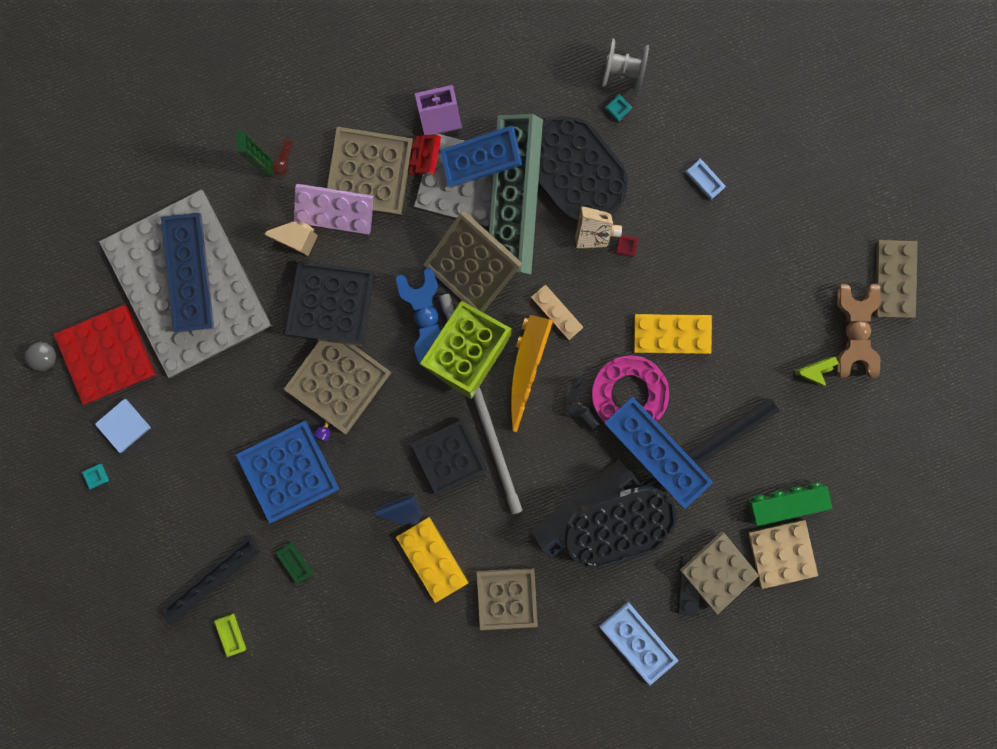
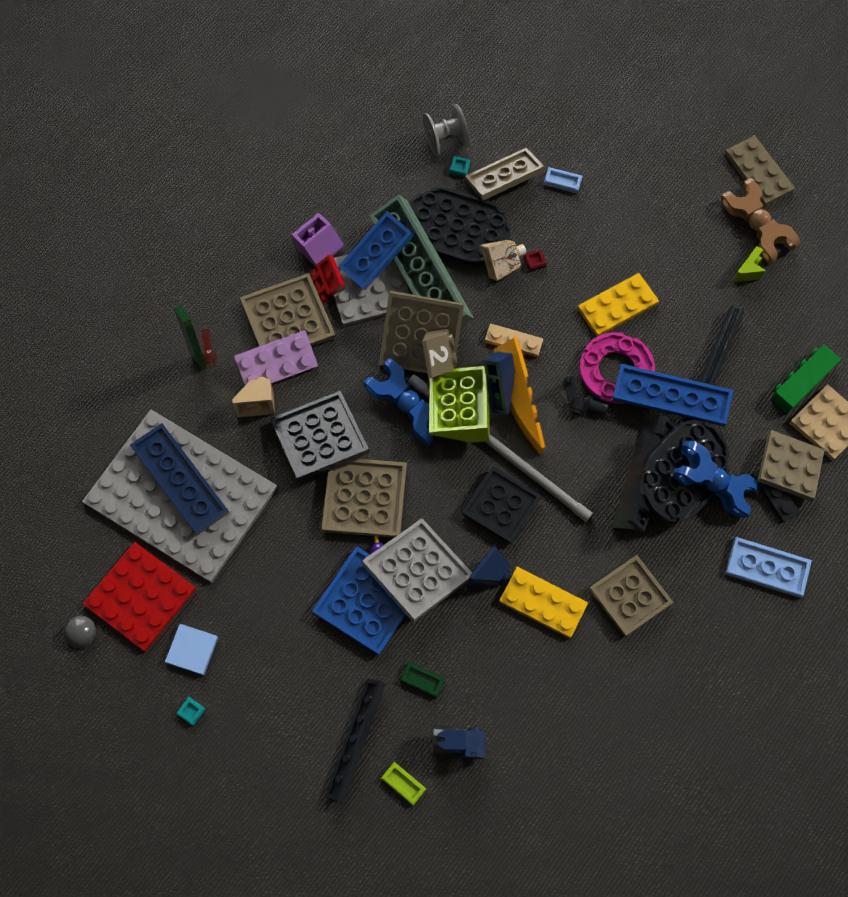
camera: 35 degrees left, 20 degrees down
none -> light grey plate [362,519,472,623]
none -> dark tan slope [422,329,457,378]
none -> dark blue piece [432,725,486,760]
none -> dark tan plate [465,148,545,200]
none -> dark blue slope [483,351,515,415]
none -> blue piece [673,441,759,518]

